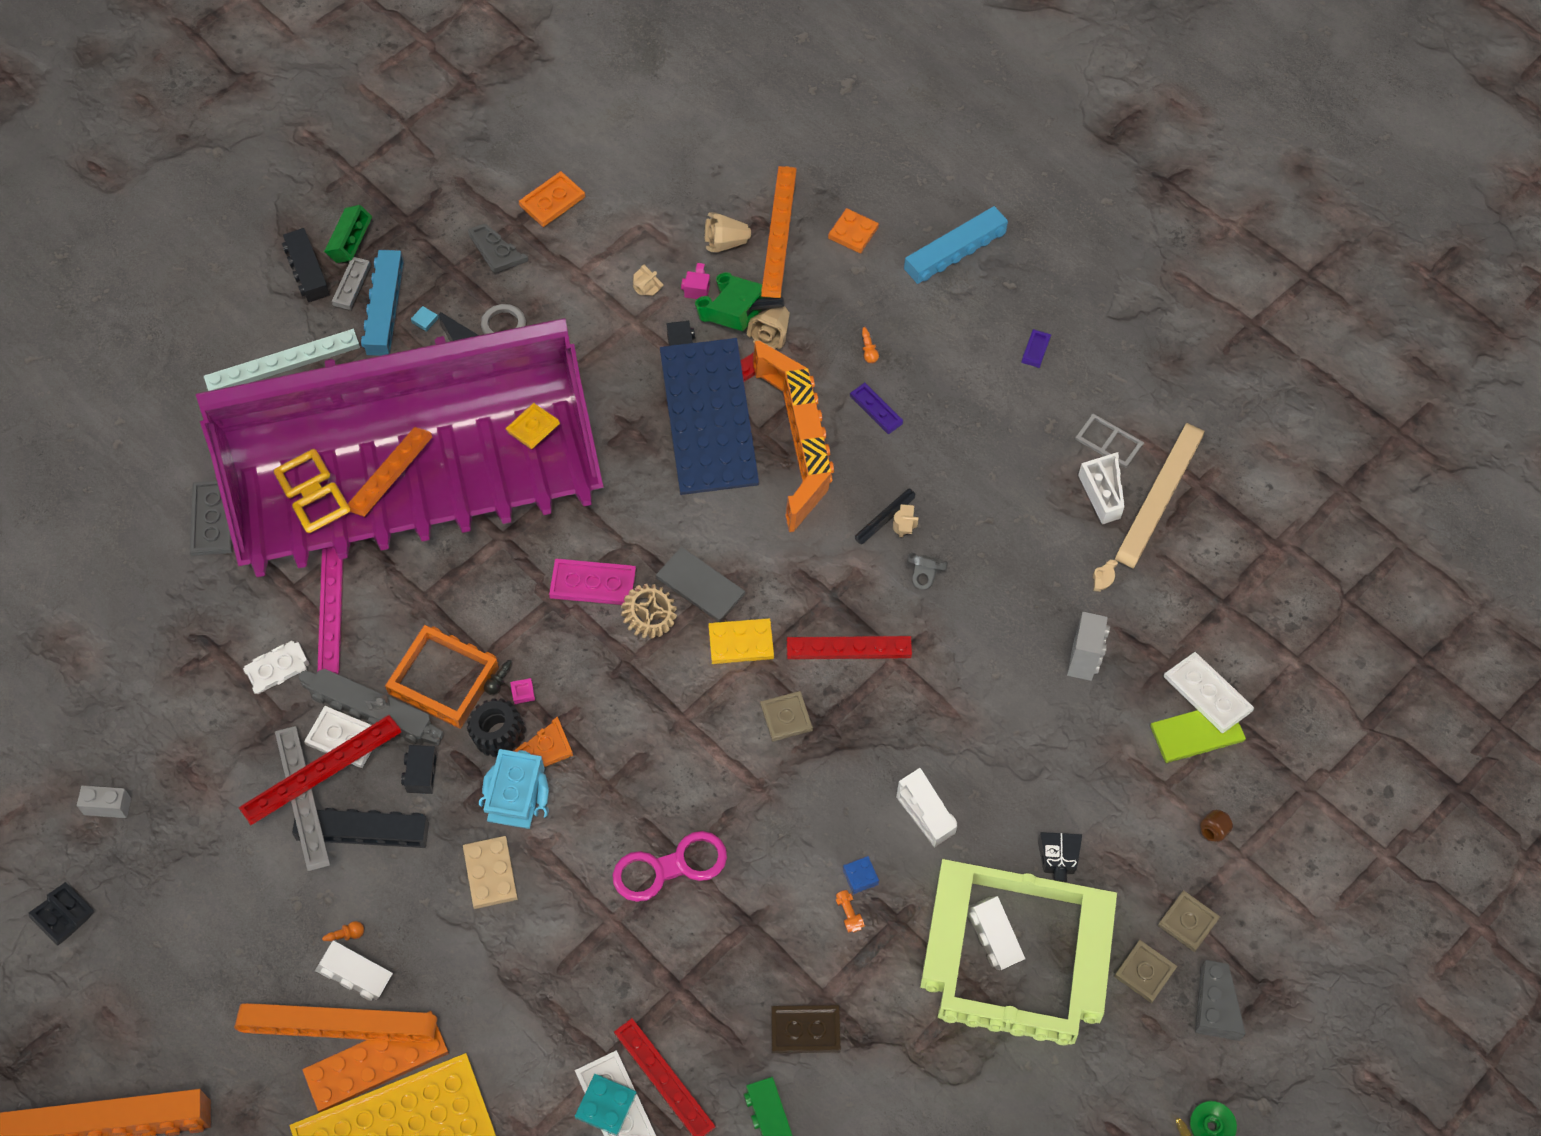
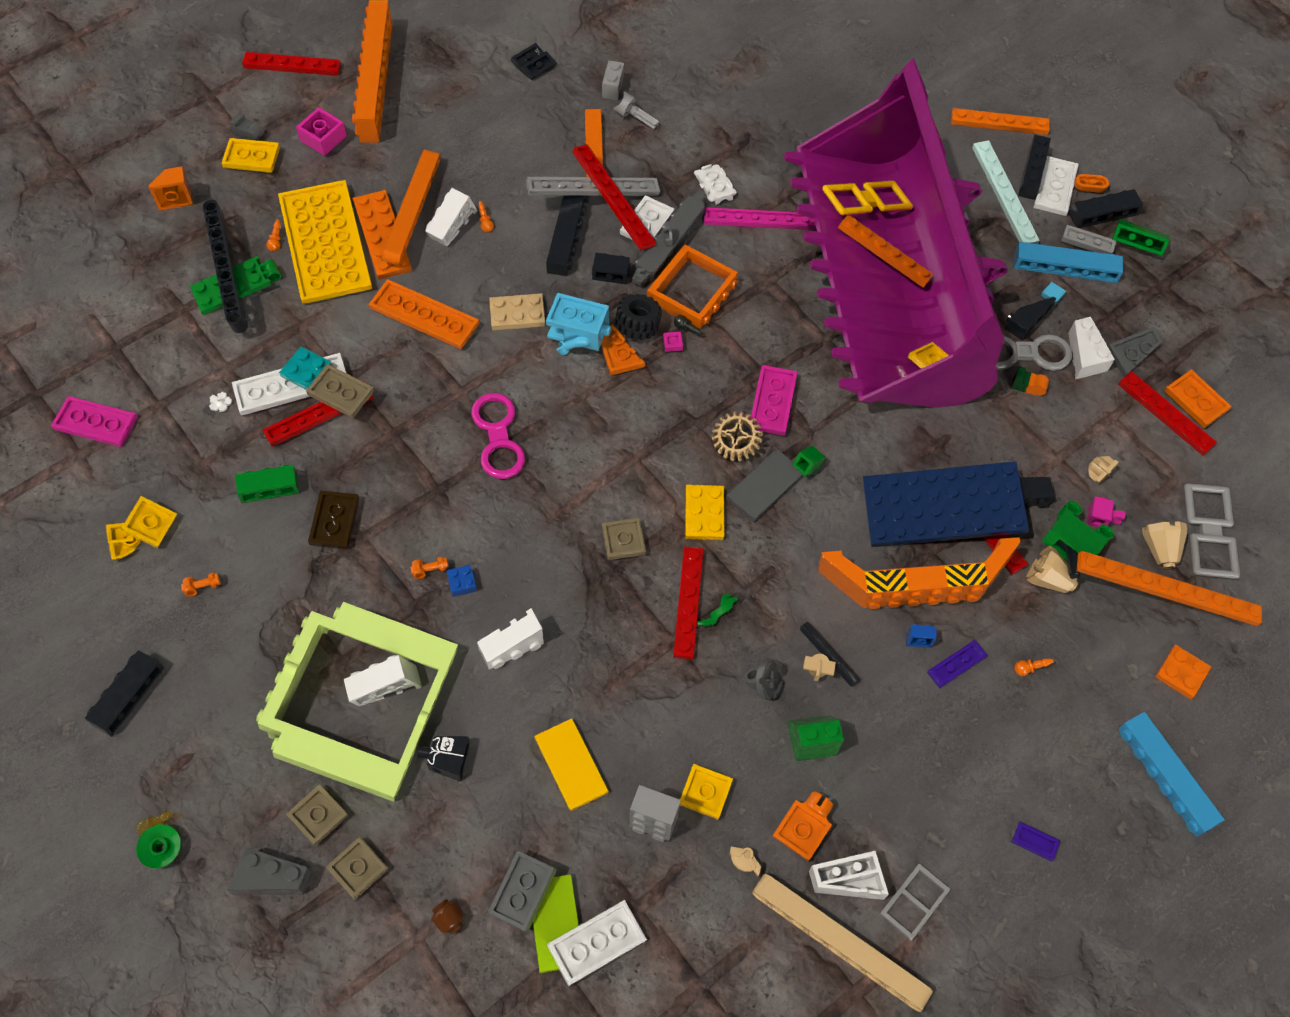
camera: 95 degrees right, 0 degrees up
none -> dark tan plate [306,364,374,418]
none -> orange plate [368,279,479,350]
none -> dark grey plate [488,850,557,932]
none -> yellow tile [534,718,609,812]
none -> orange tile [585,109,603,177]
none -> light grey piece [613,91,659,129]
none -> yellow plate [680,764,733,820]
none -> green hair [697,594,738,627]
none -> orange plate [772,791,833,862]
none -> green slope [787,715,844,762]
none -> green brick [792,446,826,477]
none -> blue piece [906,624,937,648]
none -> orange plate [951,108,1050,135]
none -> black brick [1018,134,1051,200]
none -> white tile [1033,156,1079,216]
none -> white wedge [1068,317,1115,380]
none -> orange plate [1074,174,1109,193]
none -> red plate [1118,371,1217,456]
none -> light grey bar [1184,483,1240,579]

